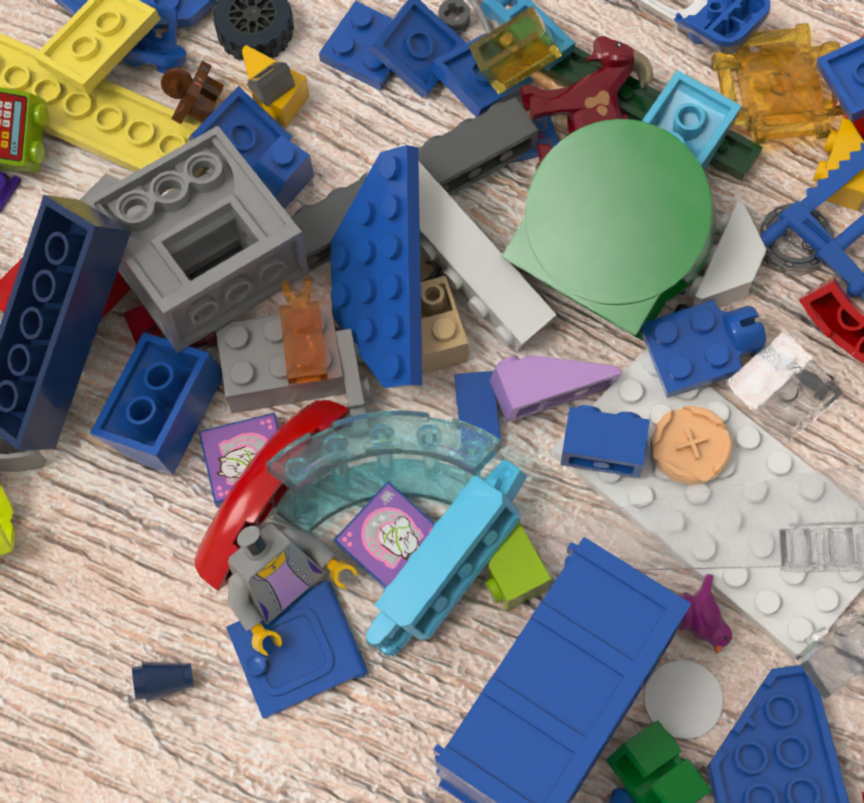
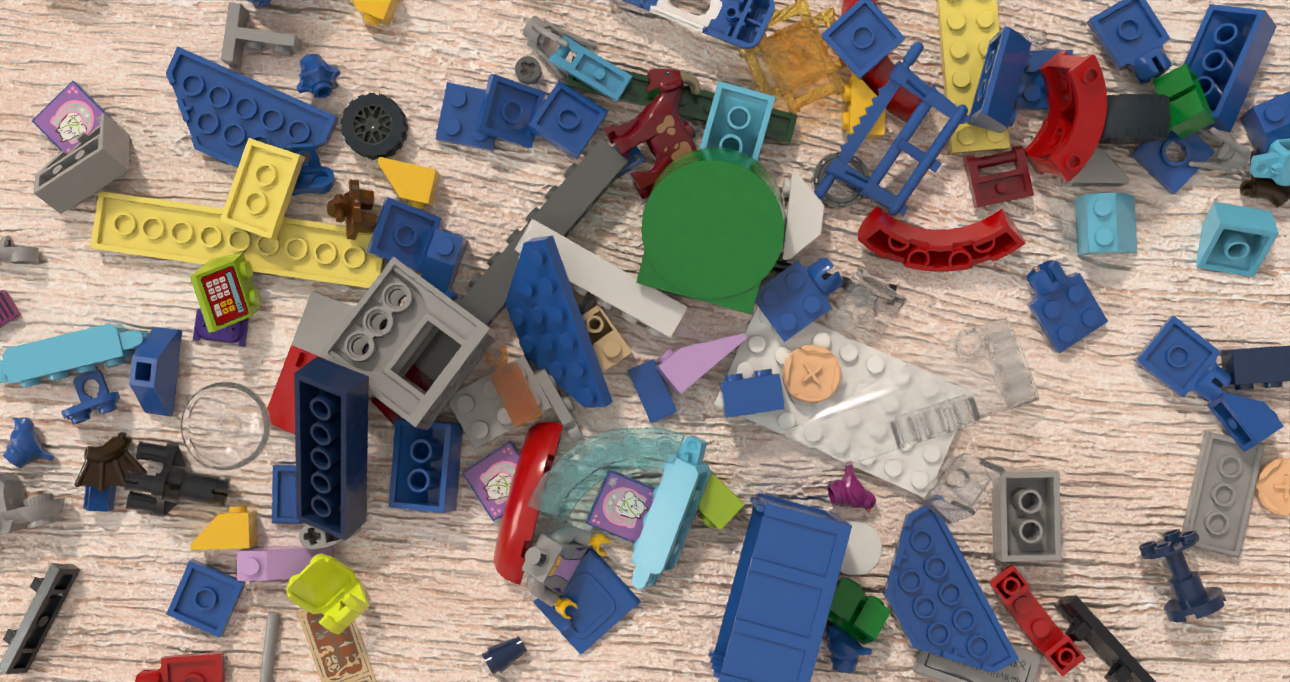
camera: 20 degrees left, 20 degrees up
dark grey slope [246,62,295,107] -> none
clear yellow brick [469,6,562,94] -> none

